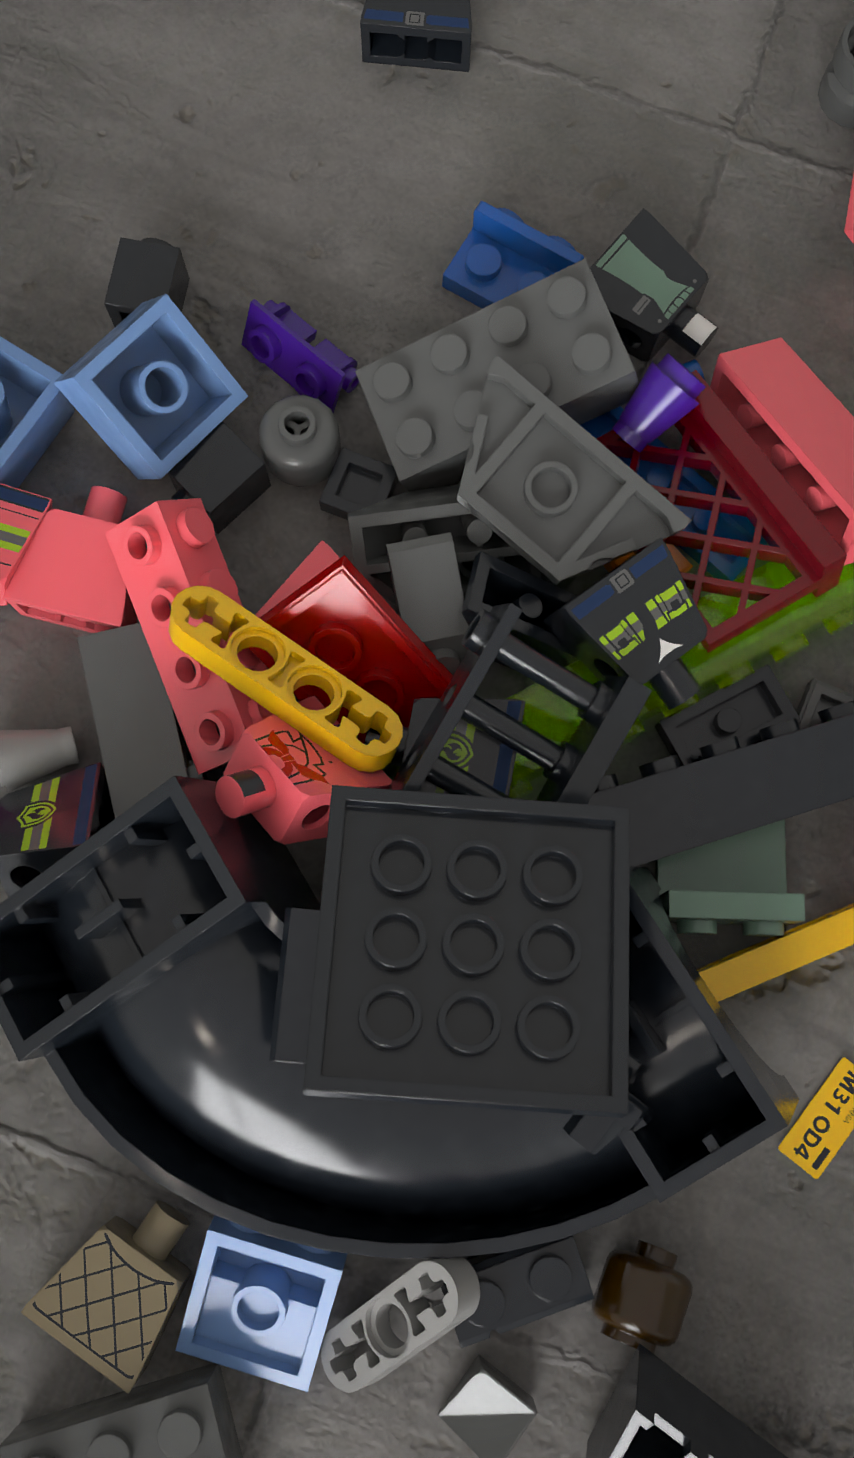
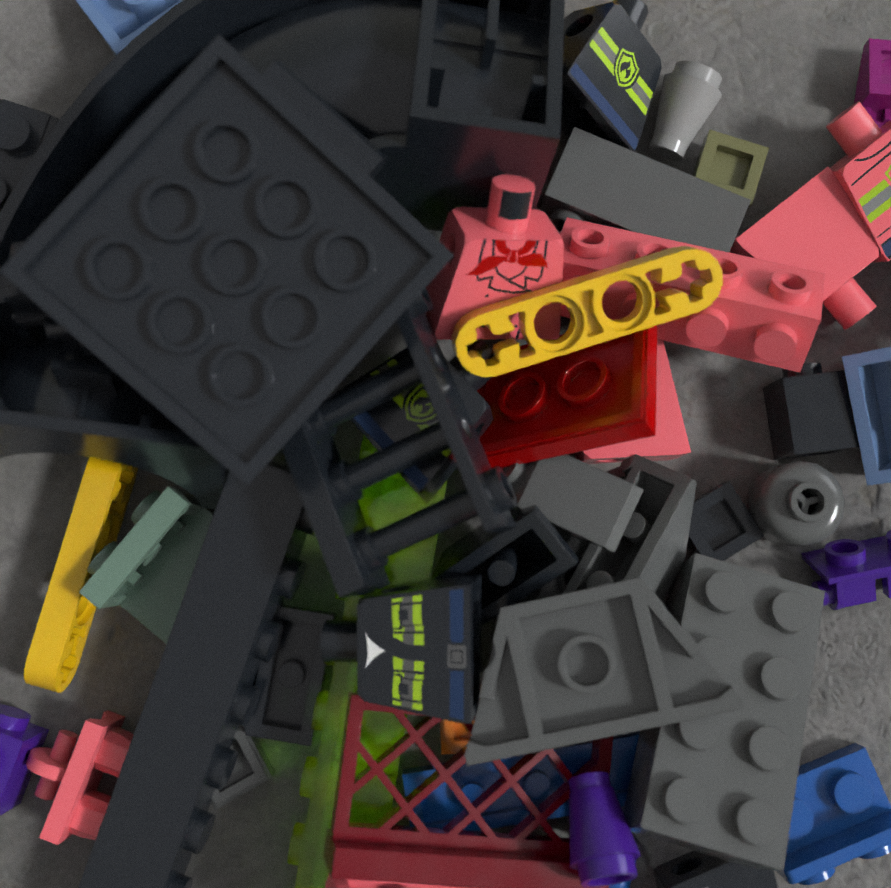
camera: 130 degrees right, 5 degrees up
light grey beam [321,1257,480,1393] -> none
none -> olive plate [692,130,769,210]

